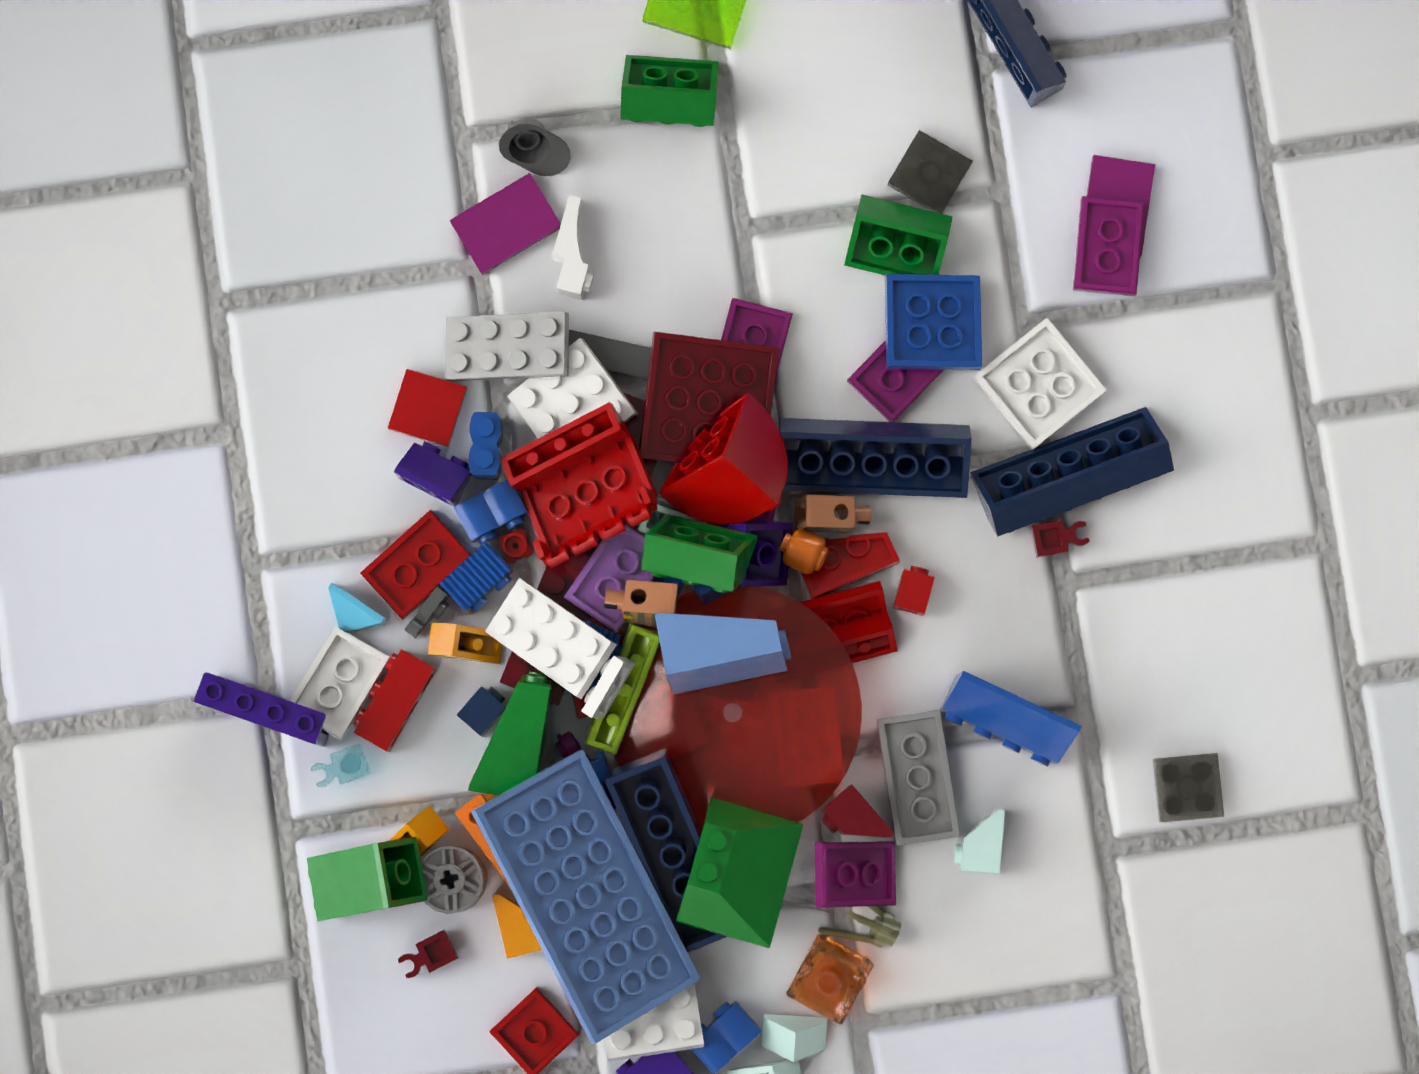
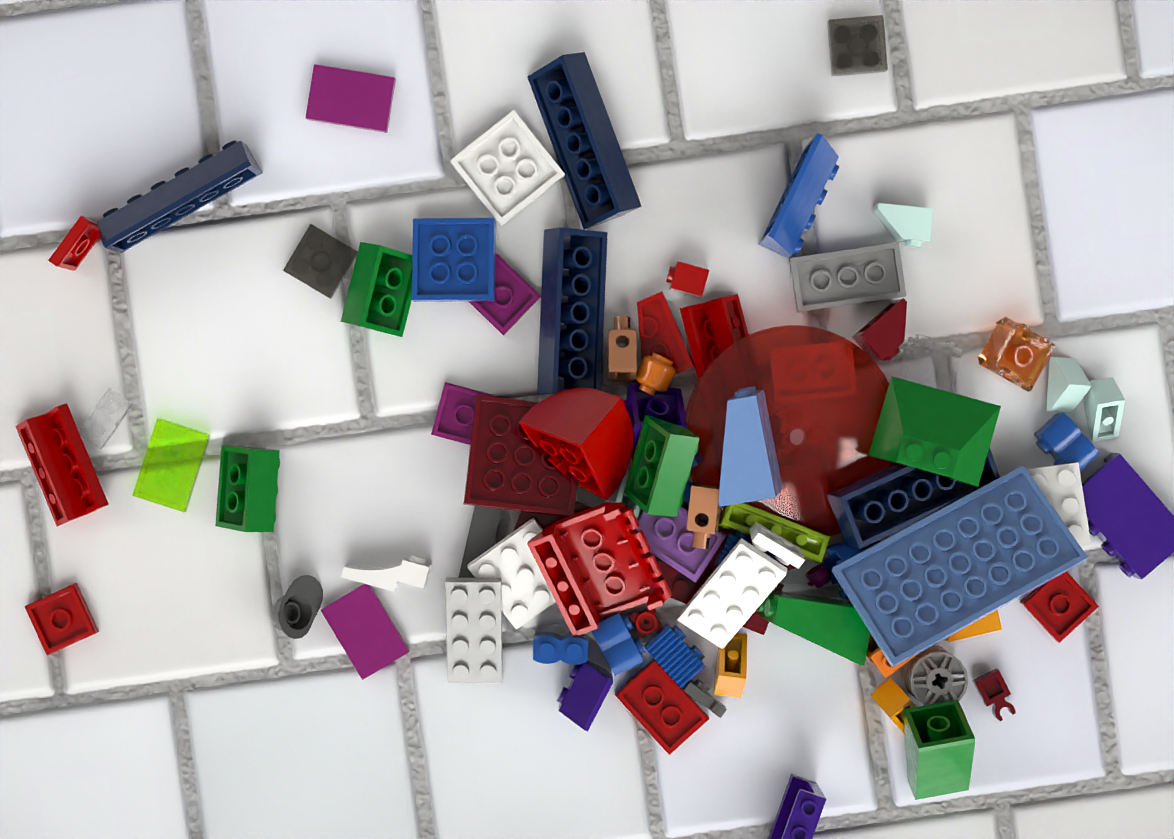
camera: 90 degrees left, 5 degrees up
white plate [290,627,390,741] -> none
clear light blue plate [311,743,371,787] -> none
medium azure slope [328,583,387,633] -> none
red brick [353,649,437,752] -> none
red tile [388,369,467,448] -> none
dark blue brick [457,686,506,737] -> none
magenta tile [815,841,896,908] -> none
olive plant [818,906,901,948] -> none
dark red plate [1031,520,1090,558] -> none
magenta tile [1073,196,1144,296] -> none

